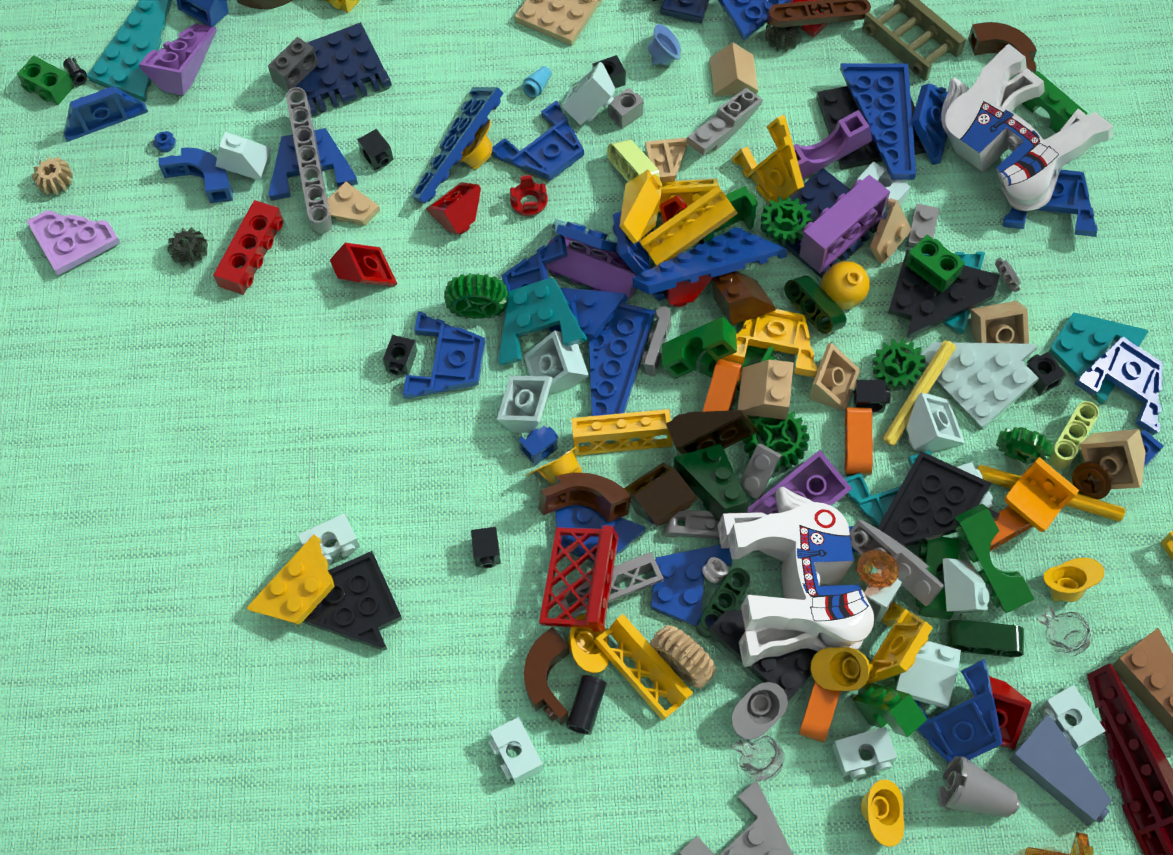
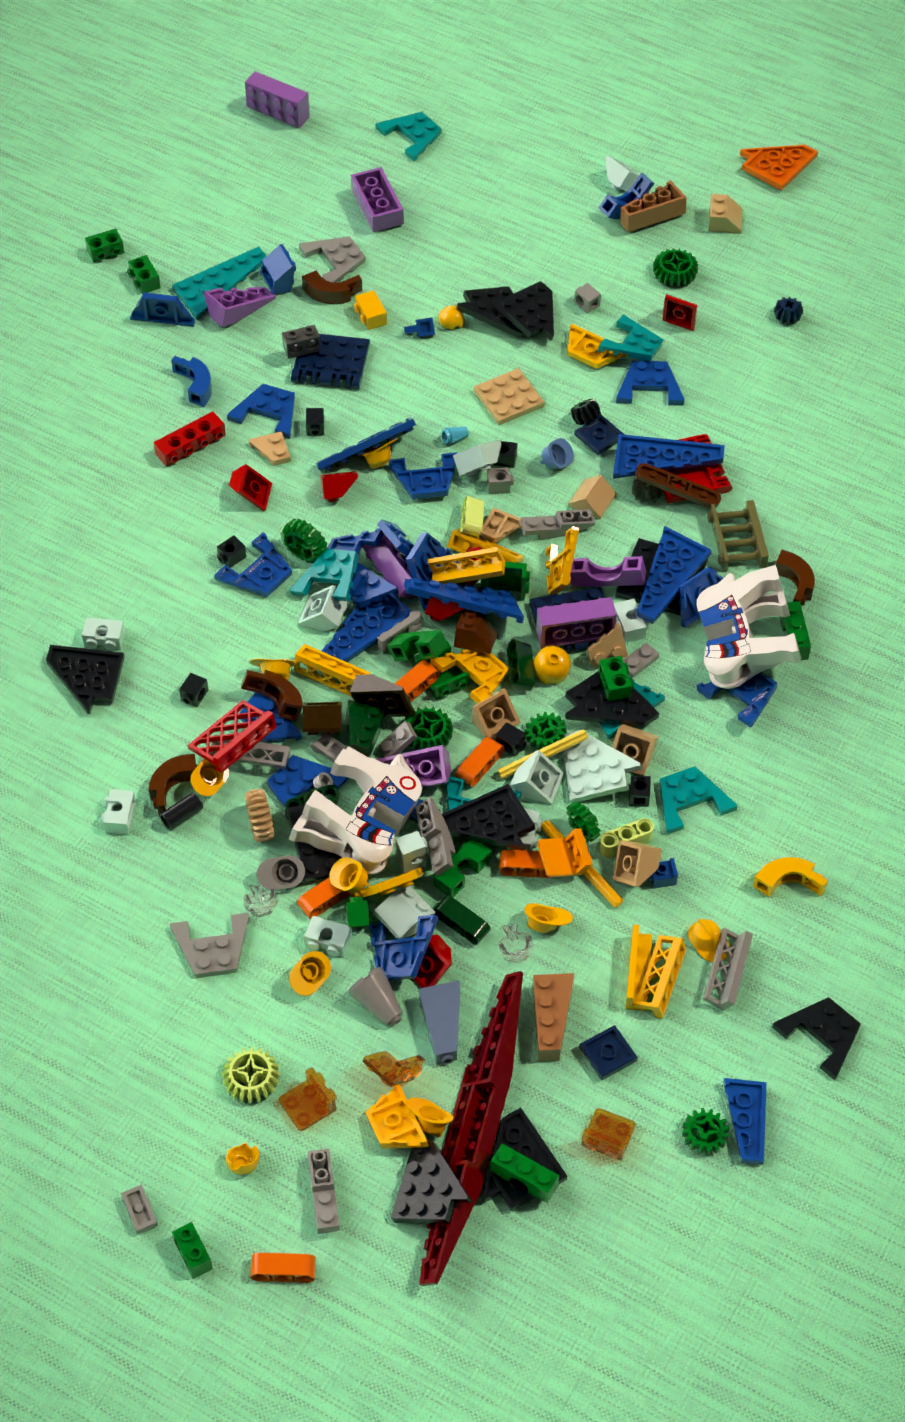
camera: 30 degrees right, 10 degrees down
lavender plate [27,210,120,275] -> none
tan gear [32,156,73,196] -> none
black pin [63,58,87,85] -> none
blue plate [153,131,175,152] -> none
clear smoke gear [167,227,208,267] -> none
light aqua slope [215,132,271,180] -> none
yellow wing [246,534,335,625] -> none
light grey beam [286,87,332,233] -> none
light aqua slope [497,376,553,433] -> none
red piece [510,175,548,216] -> none
blue brick [518,425,558,466] -> none
yellow fence [593,614,693,721] -> none
yellow wedge [619,169,662,244] -> none
tan slope [738,360,794,420] -> none
green gear [761,196,812,245] -> none
clear orange gear [856,550,899,591] -> none
light aqua slope [943,558,989,613] -> none
green arch [954,504,1034,613] -> none
light grey gear [995,257,1021,292] -> none
light aqua brick [1041,685,1105,751] -> none
reddish brown gear [1072,461,1113,500] -> none
wing [1074,337,1163,435] -> none

